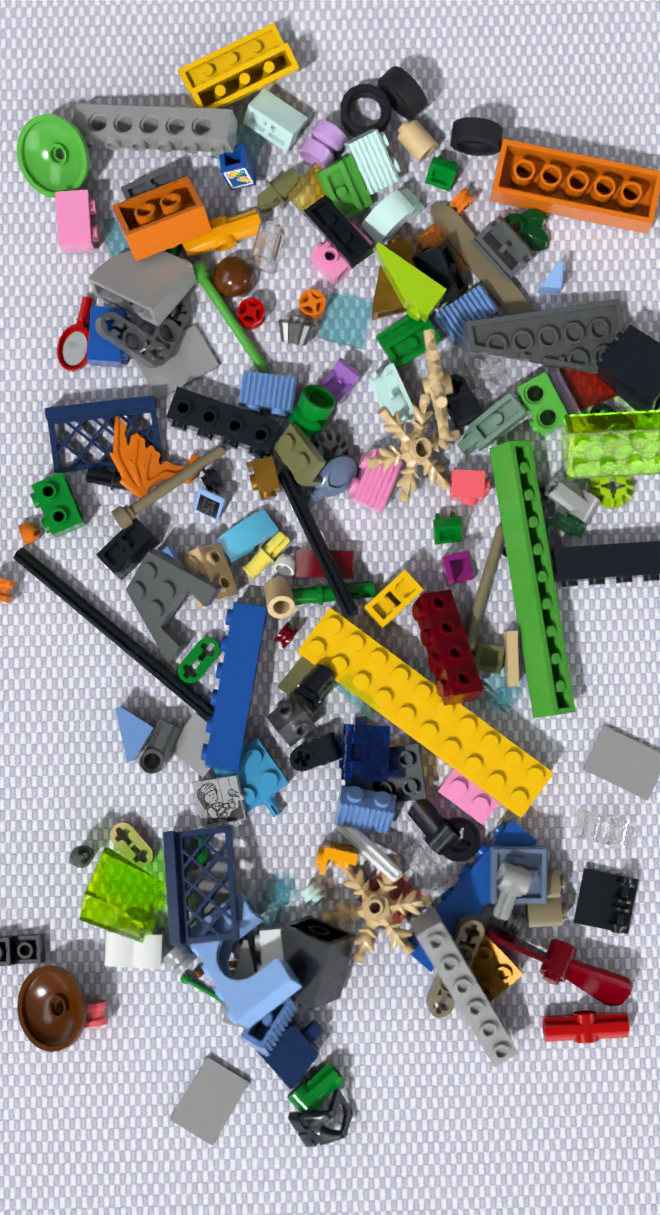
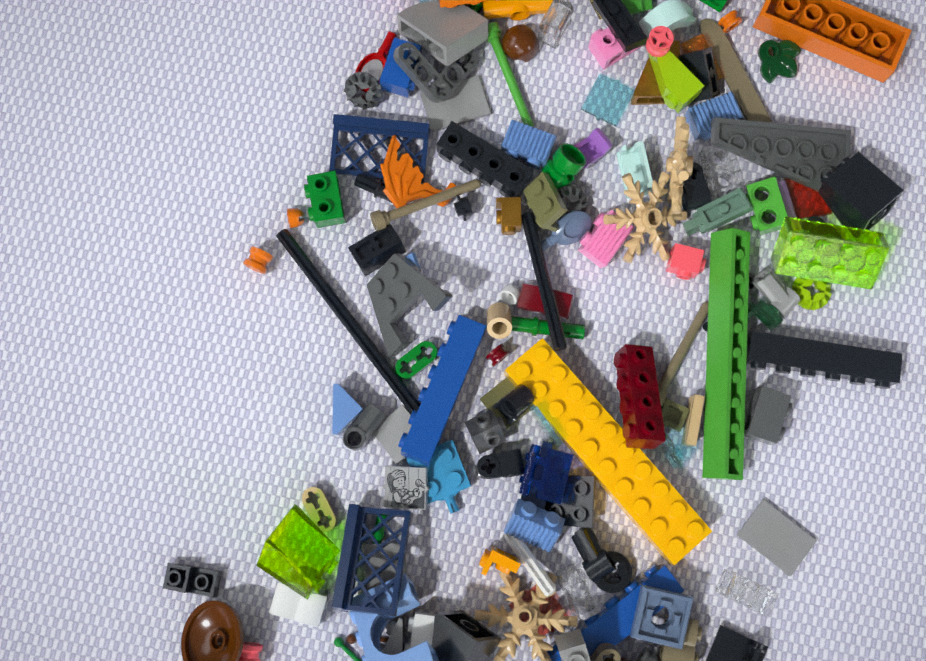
camera: 15 degrees right, 5 degrees down
dark grey axle [69,845,94,868] -> none
light grey wheel [162,946,197,975] -> none
tan brick [180,543,239,608] -> none
slope [194,488,226,520] -> none
medium azure slope [216,509,279,563] -> none
red wheel [238,298,265,329] -> none
light yellow axle [242,532,291,580] -> none
clear light blue piece [262,881,291,927] -> none
flat silver piece [278,315,316,345] -> none
orange wheel [299,289,326,321] -> none
light aqua plate [300,881,326,907] -> none
yellow brick [364,570,424,629] -> none
green plate [375,315,442,370] -> none
green tile [433,511,462,545] -> none
bright pink brick [436,768,500,825] -> none
magenta panel [440,550,474,586] -> none
dark grey hinge [471,215,537,282] -> none
light grey axle [493,862,532,920] -> none
light blue slope [538,261,564,295] -> none
none -> dark grey gear [343,72,382,110]
none -> coral wheel [646,26,674,57]
none -> dark grey brick [744,386,792,445]

